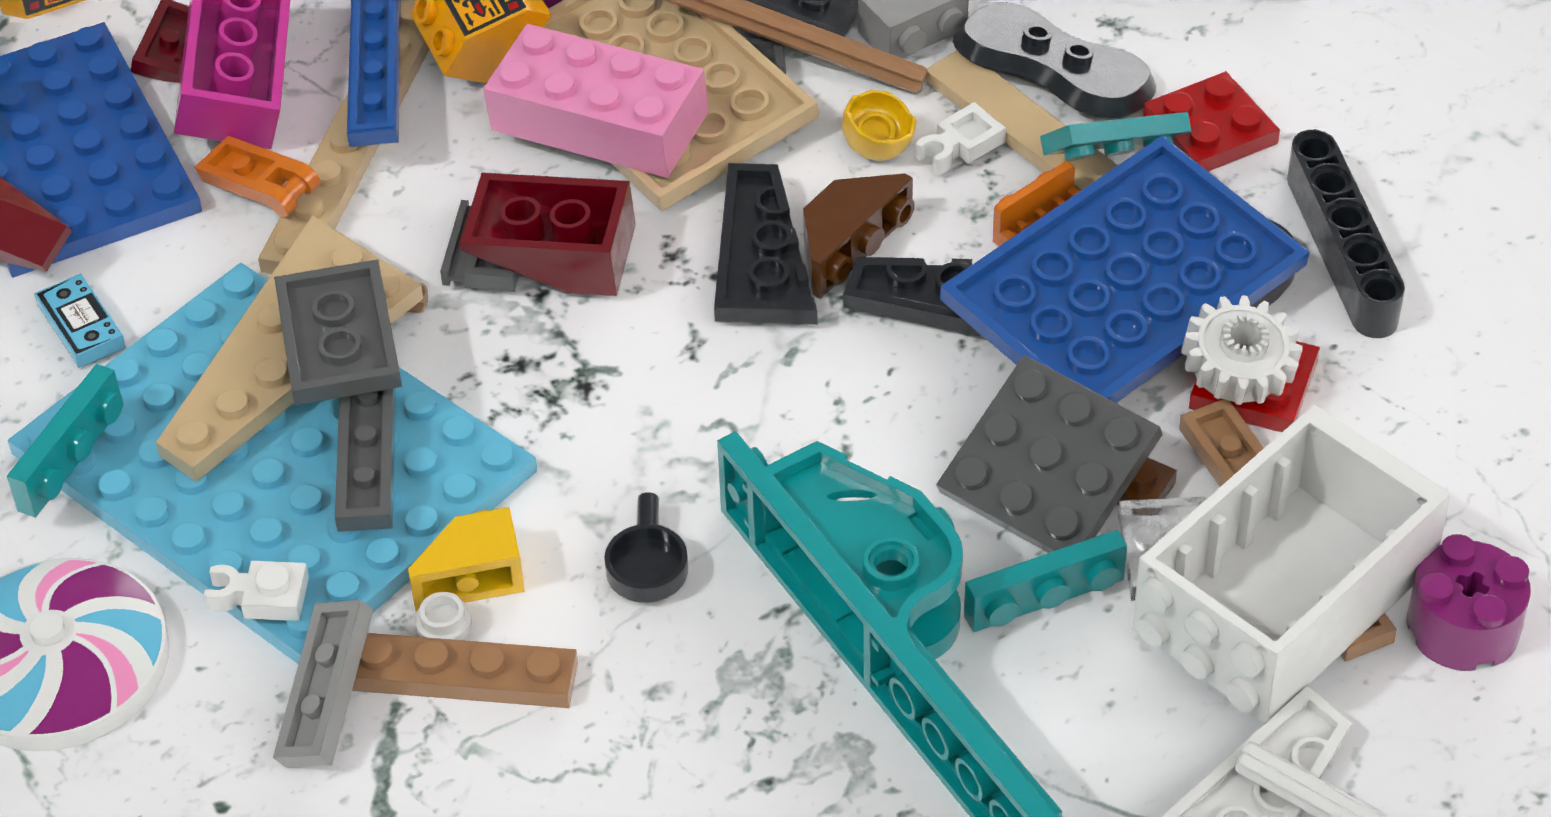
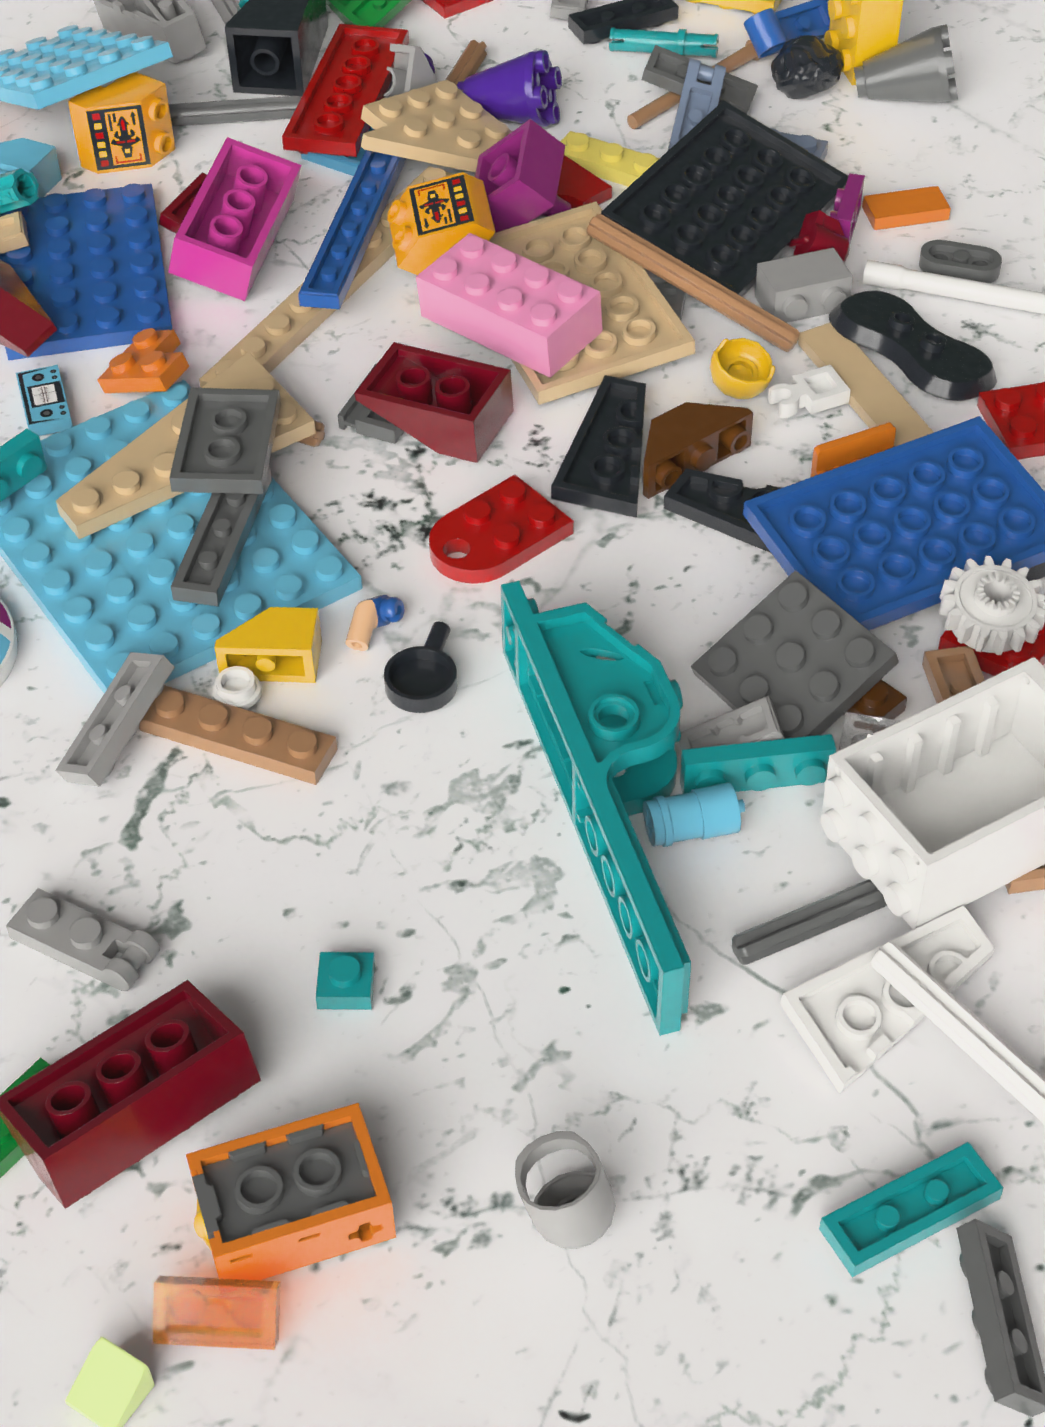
camera: 15 degrees right, 0 degrees up
orange plate [194,136,321,218] -> none
white plate [204,561,309,621] -> none
teal plate [1040,112,1191,161] -> none
none -> orange plate [97,328,190,393]
none -> light nougat arm [345,595,405,651]
none -> red plate [429,474,574,584]
none -> medium azure piece [643,782,745,847]
none -> light grey plate [679,696,785,750]
none -> dark grey axle [731,879,887,965]

